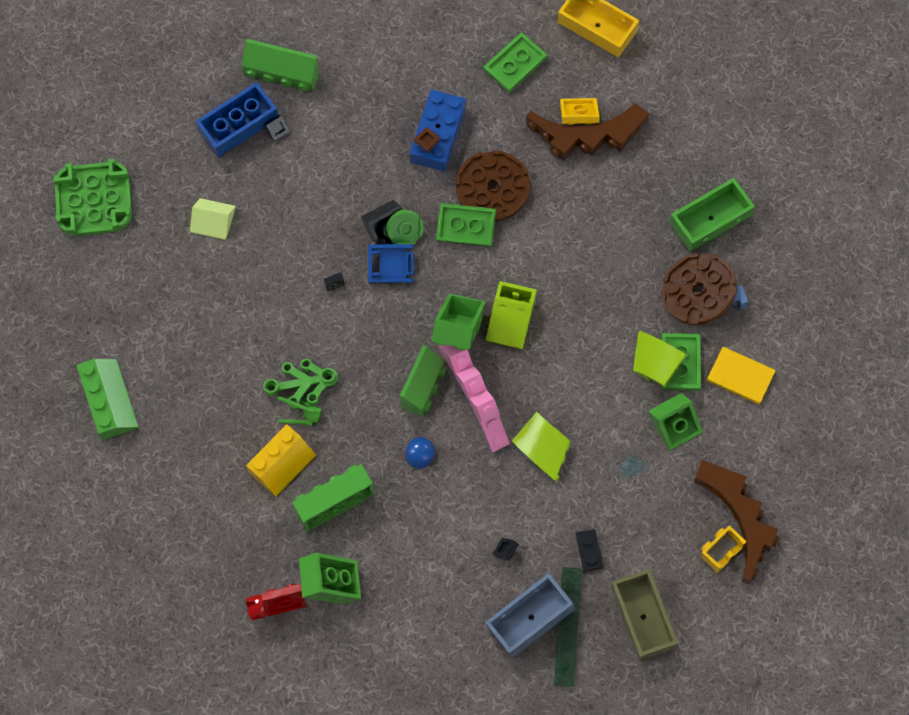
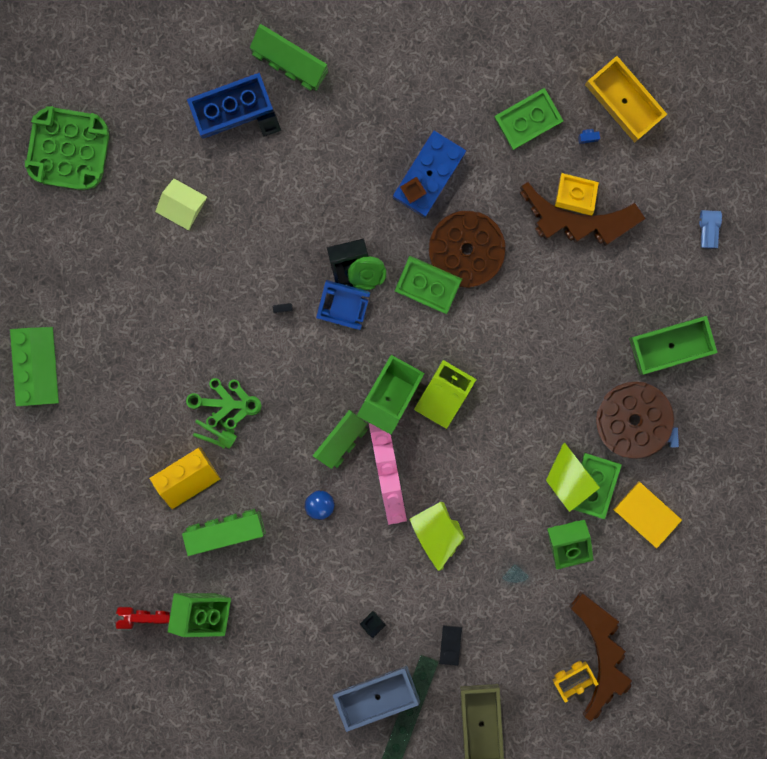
camera: 15 degrees right, 20 degrees up
none -> blue plate [578,129,600,144]
none -> medium blue piece [699,210,722,249]

